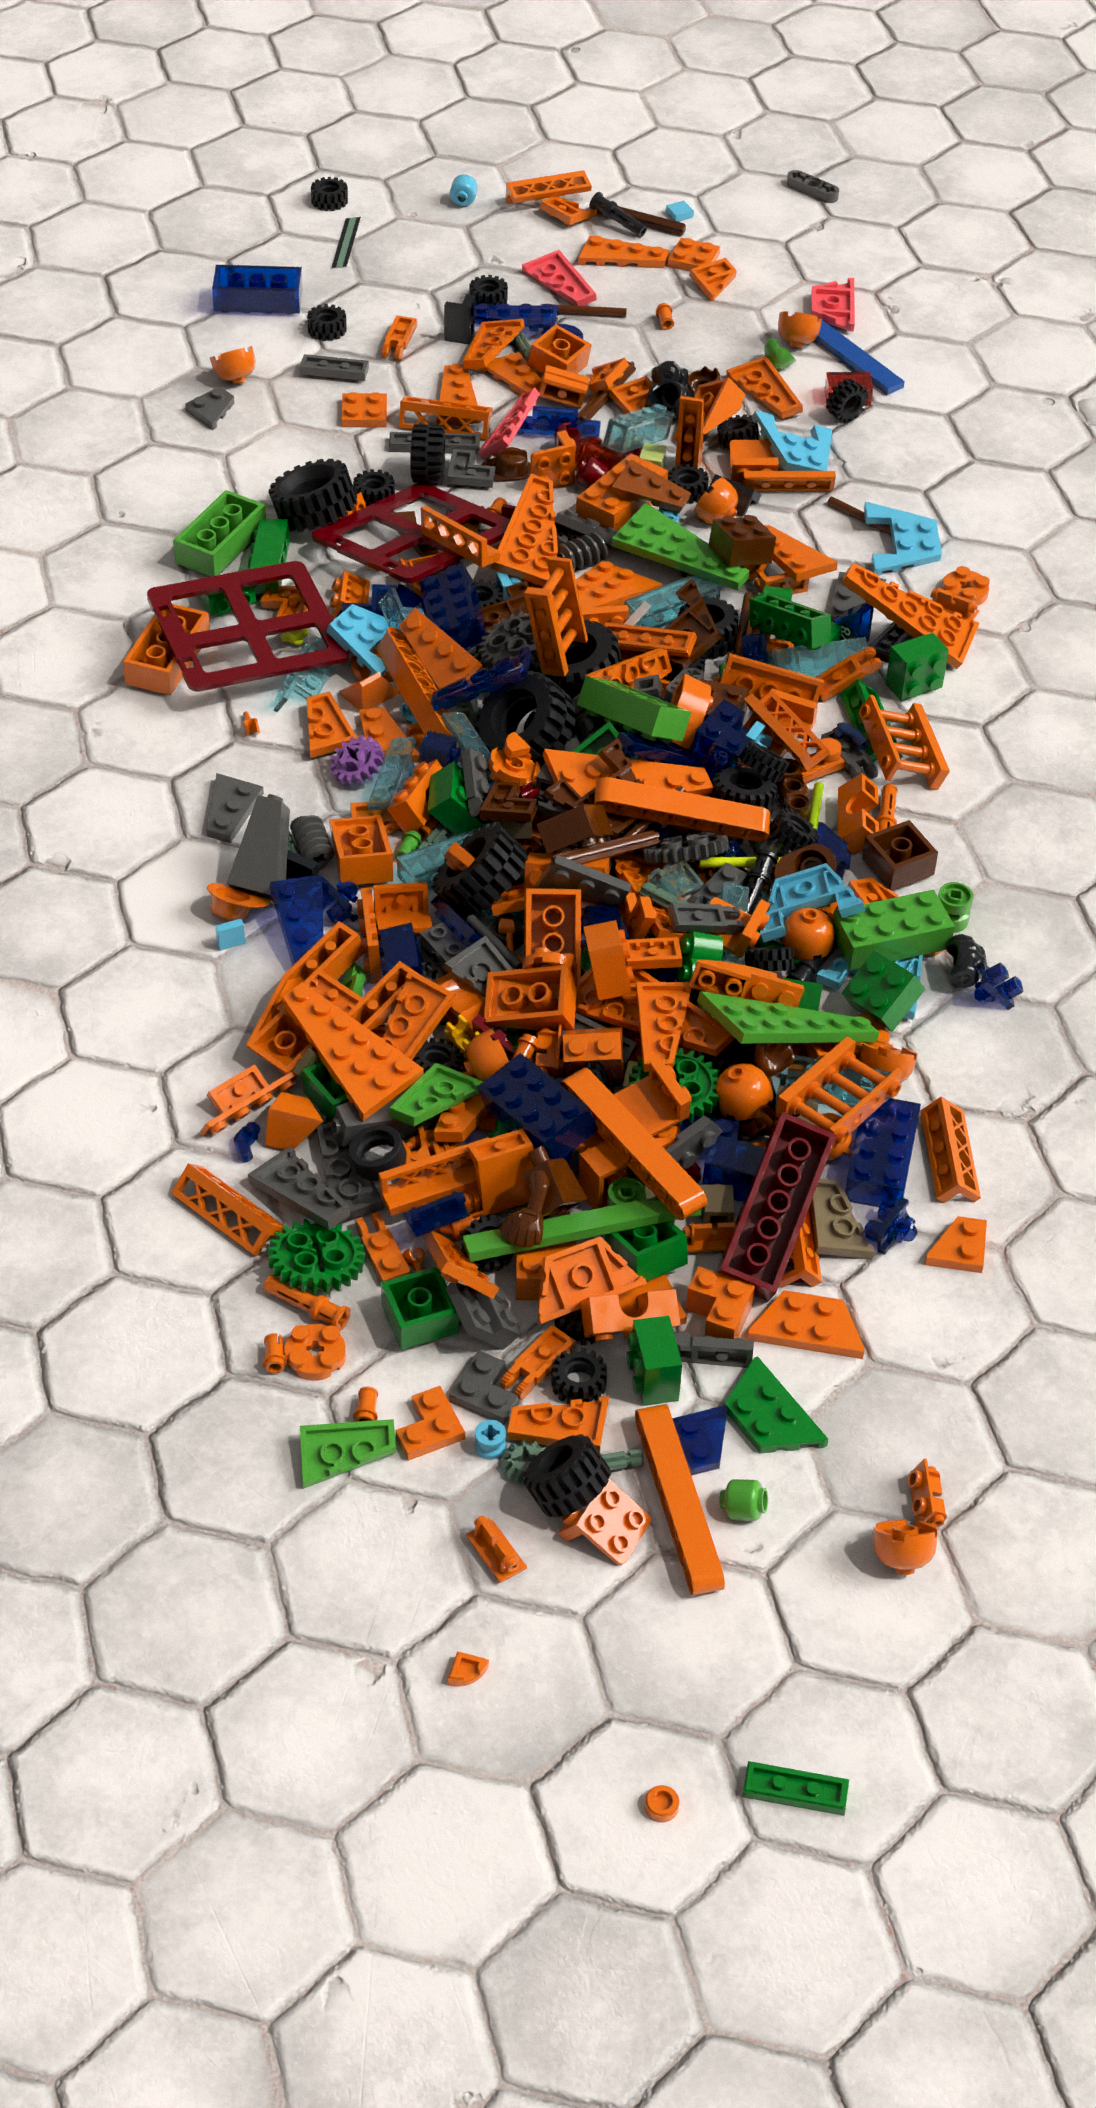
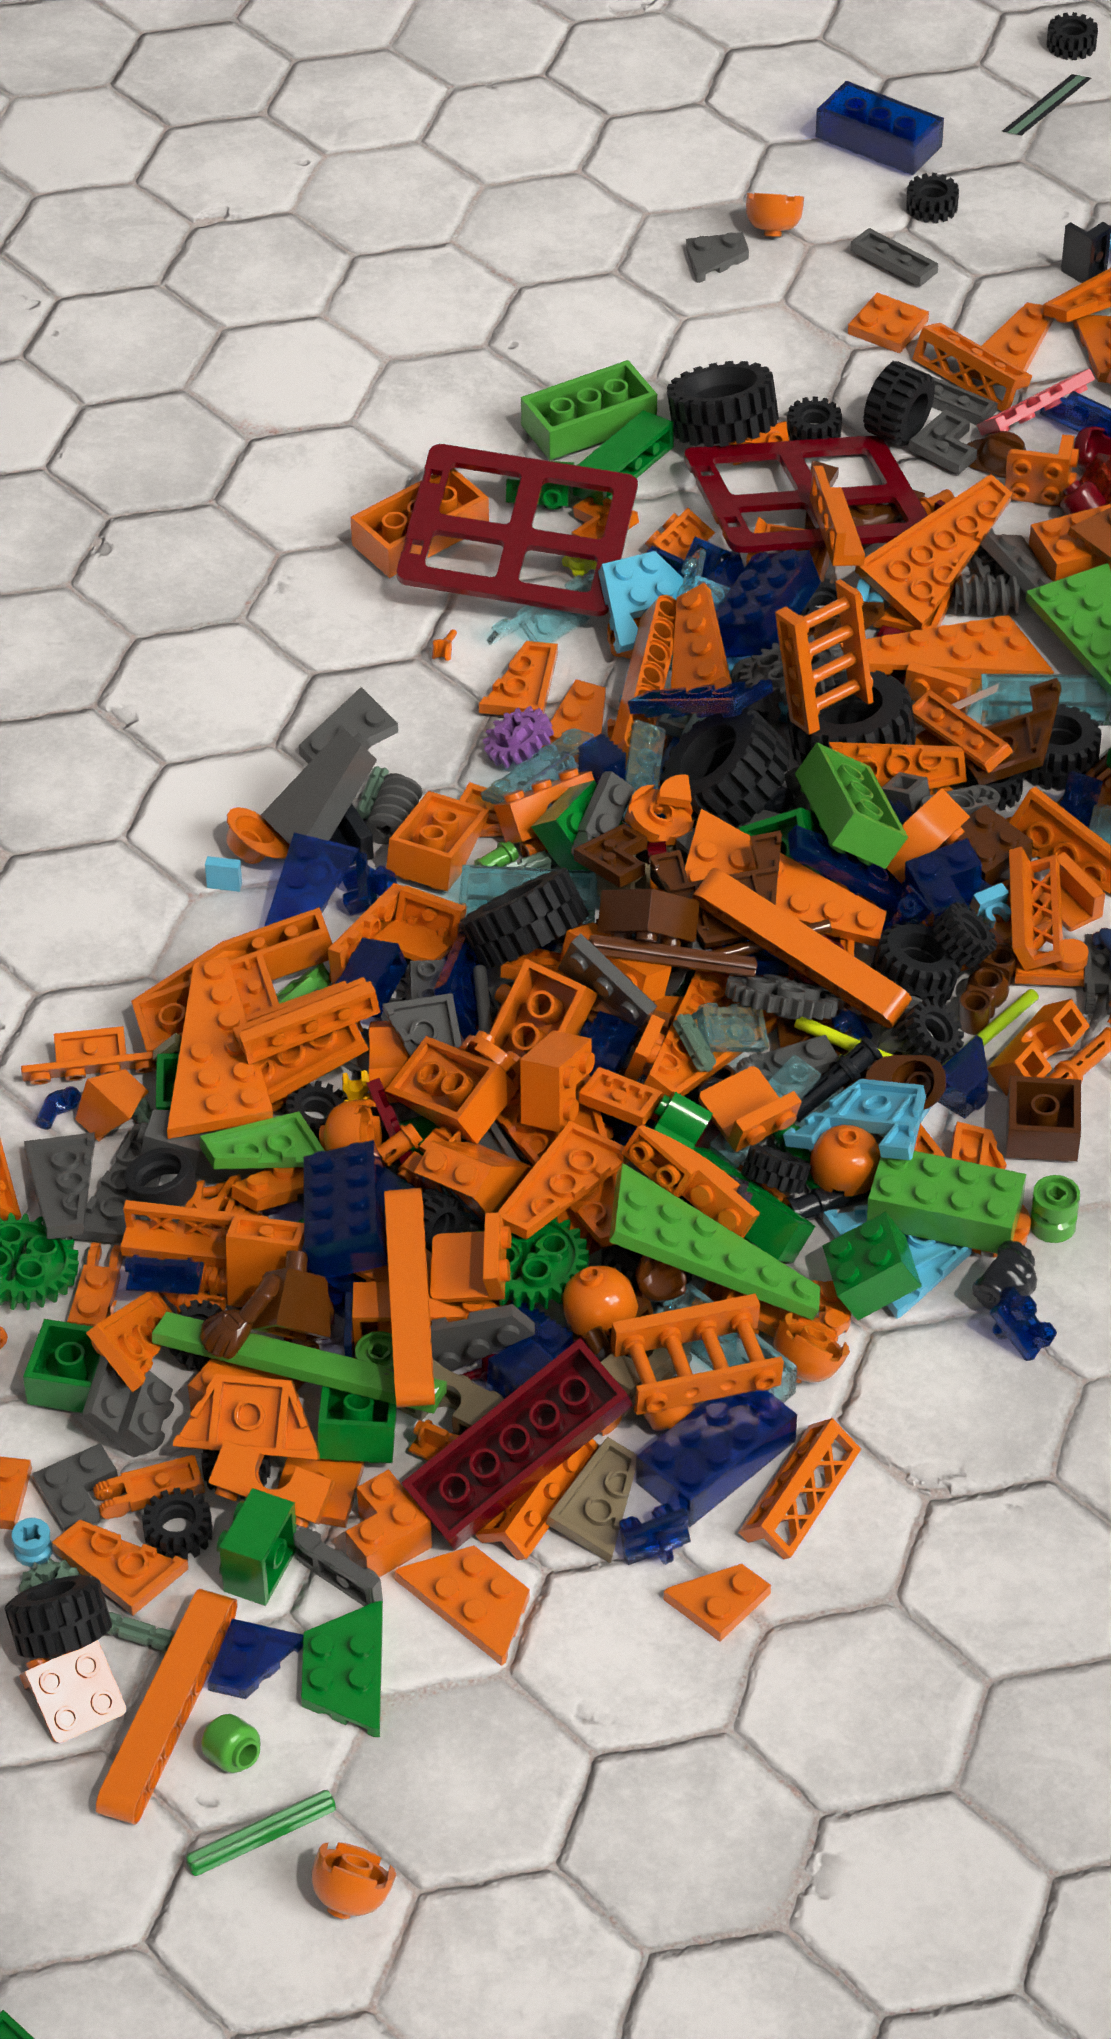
camera: 35 degrees right, 0 degrees up
orange slope [339,672,400,710] -> none
orange hinge [381,315,418,360] -> none
orange slope [444,842,475,873] -> none
dark grey hinge [668,903,745,935] -> none
orange hinge [908,1458,947,1527] -> none
none -> axle [186,1790,336,1876]
none -> orange fence [232,977,380,1065]
none -> clear blue piece [344,1292,355,1358]

